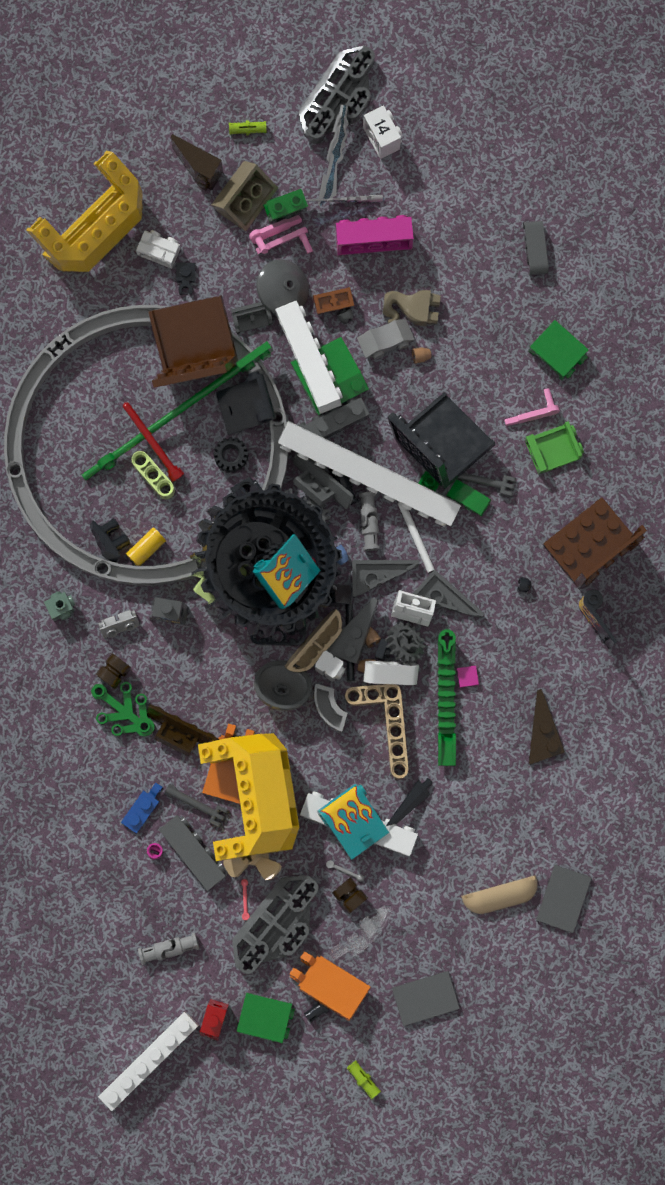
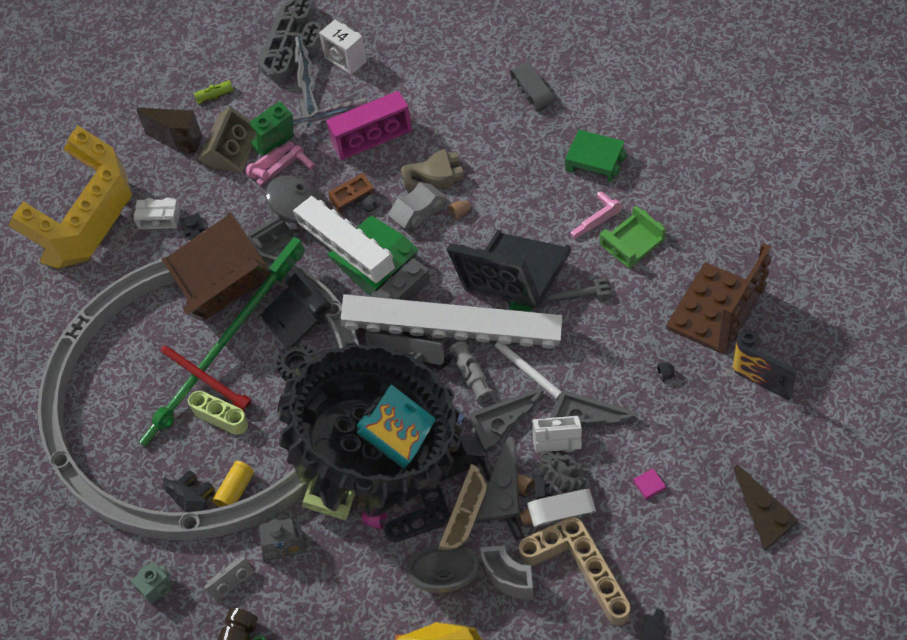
camera: 10 degrees left, 25 degrees down
white brick [315,651,345,682] -> none
green piece [437,629,456,766] -> none
green slope [447,479,491,517] -> none

